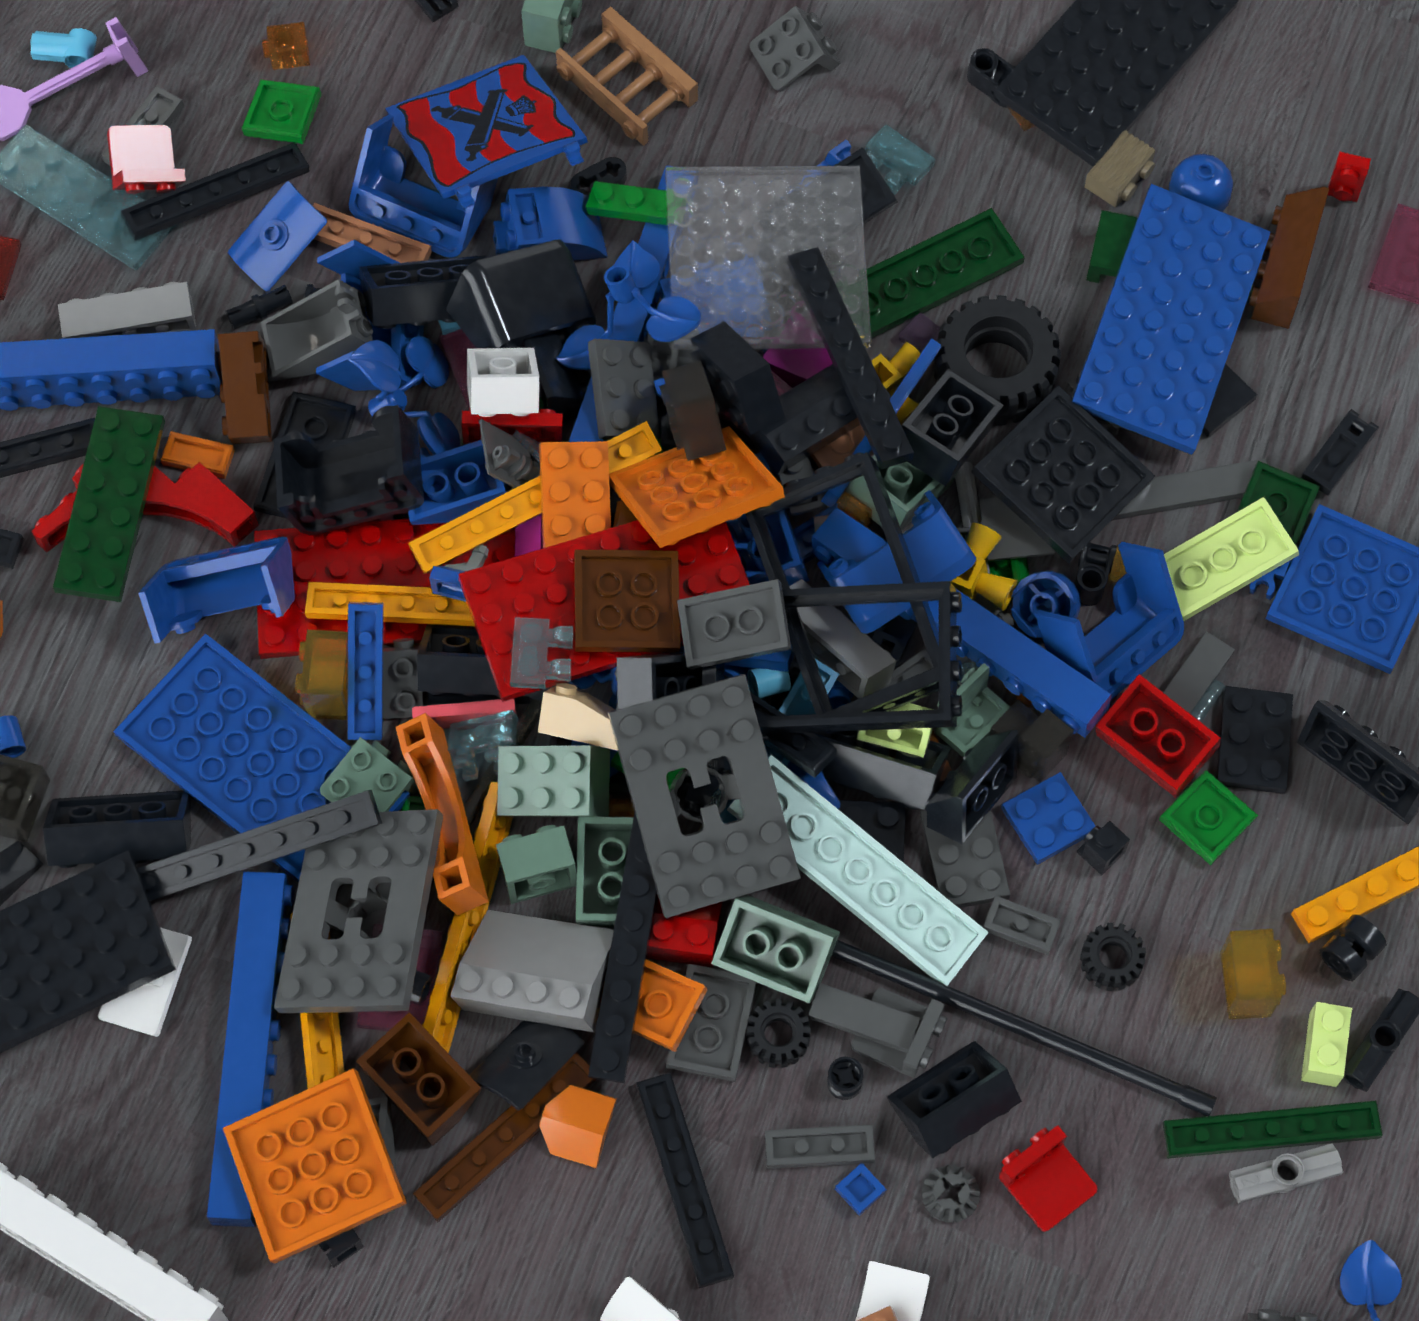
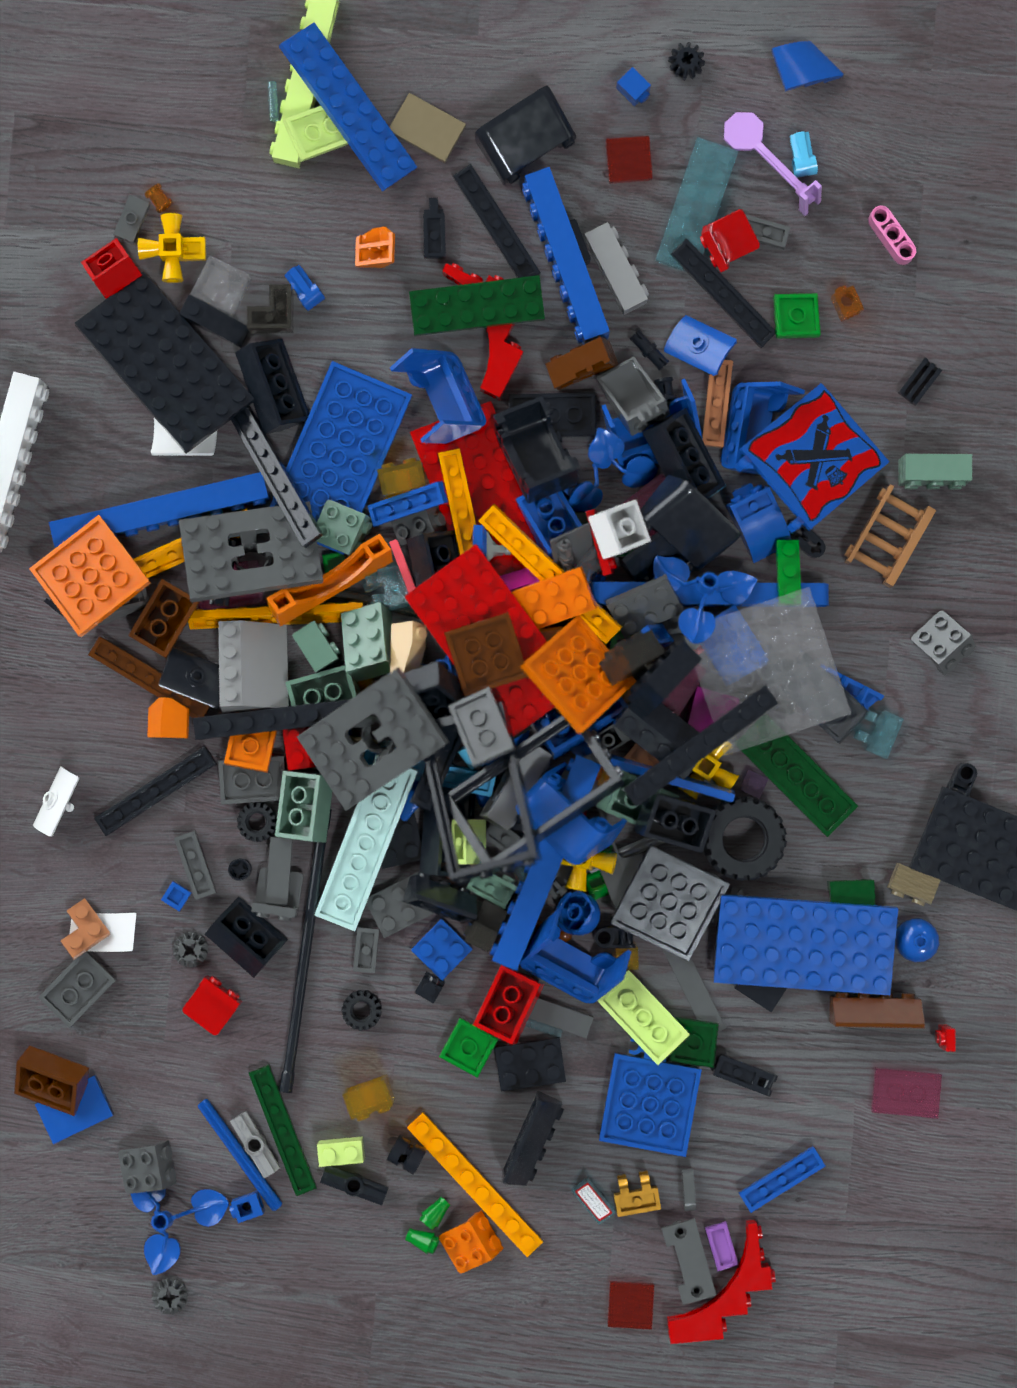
camera: 75 degrees right, 20 degrees up
orange tile [161,431,235,479] -> none
clear light blue plate [510,617,574,689] -> none
none -> blue axle [198,1099,282,1211]
none -> blue brick [229,1190,266,1223]

